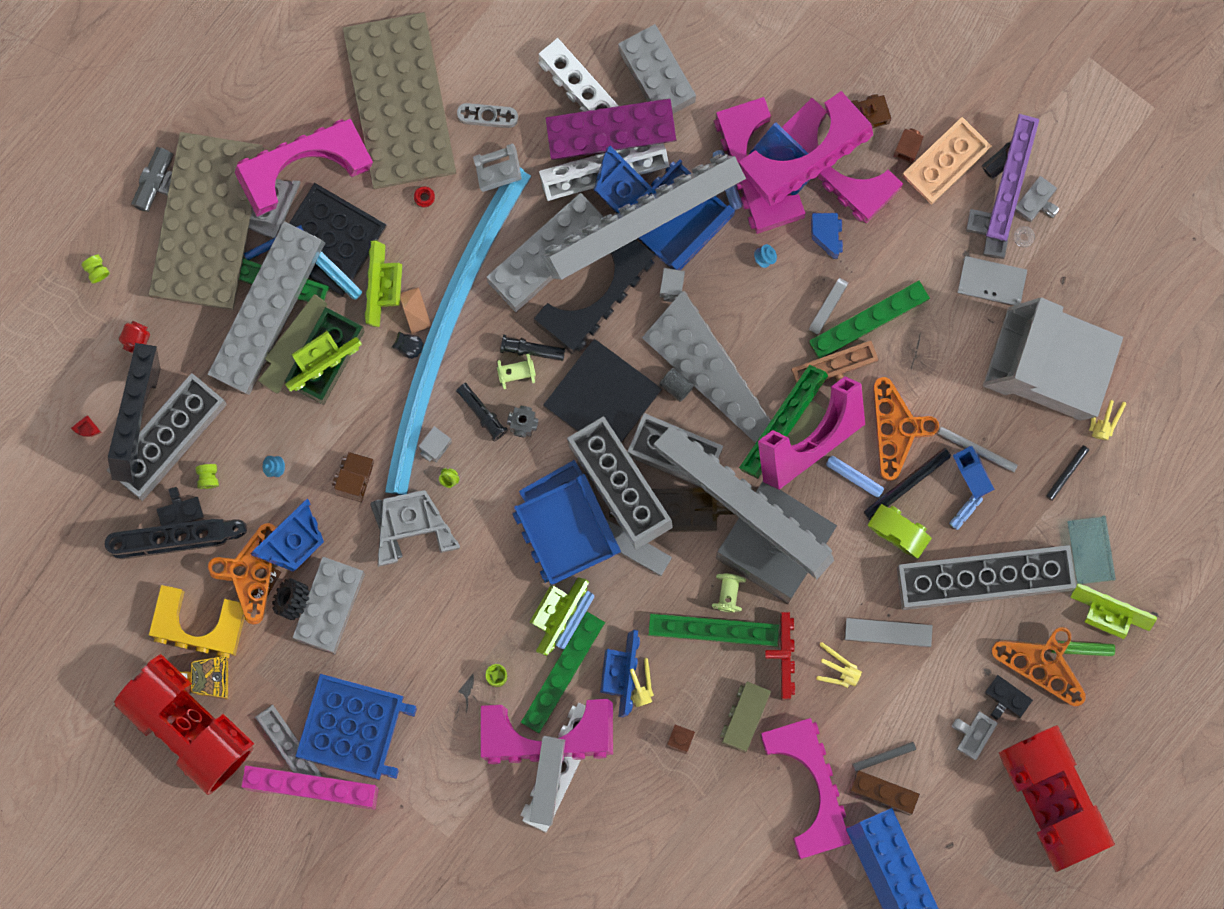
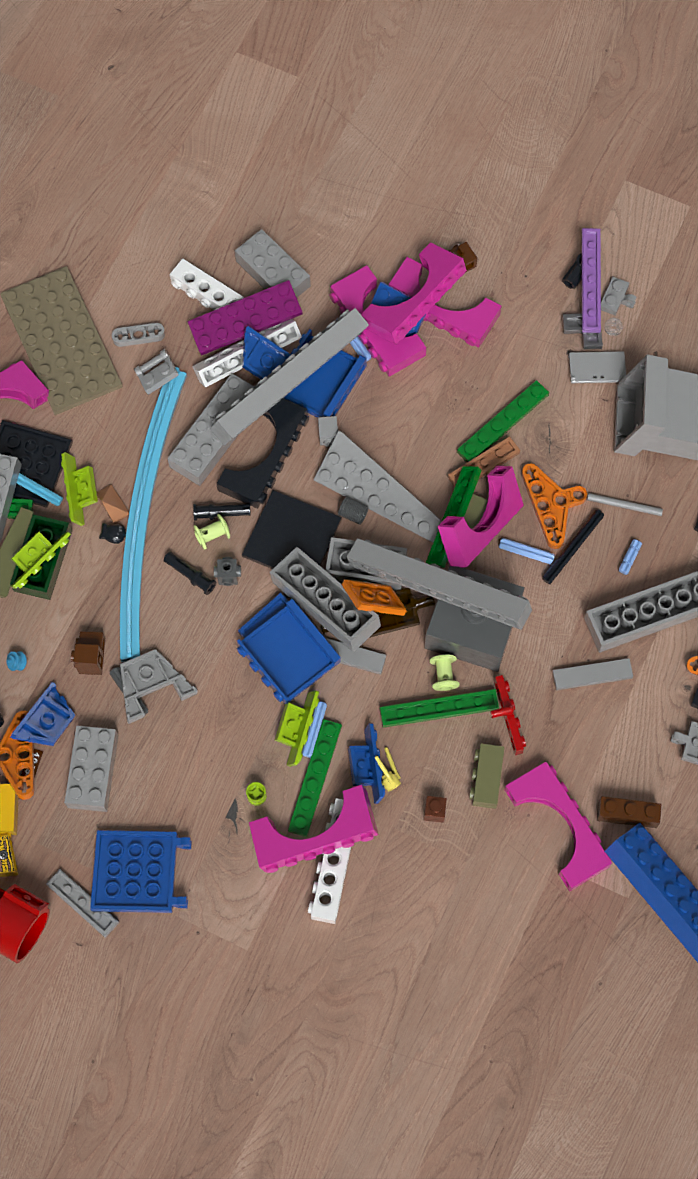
camera: 10 degrees left, 10 degrees down
dark pink arch [242,765,379,810] -> none
black tyre [272,578,310,620] -> none
red plate [414,186,435,208] -> none
light grey brick [419,426,452,463] -> none
lime plate [439,468,460,488] -> none
light grey tile [530,736,566,826] -> none
dark azure wheel [754,244,777,268] -> none
light grey beam [809,278,849,335] -> none
blue slope [811,213,843,259] -> none
light yellow plant [816,642,862,688] -> none
dark grey bar [853,742,916,772] -> none
lime brick [867,504,932,559] -> none
copper brick [893,128,924,164] -> none
light nougat plate [902,117,992,205] -> none
blue slope [953,446,995,499] -> none
none -> orange tile [342,580,407,616]

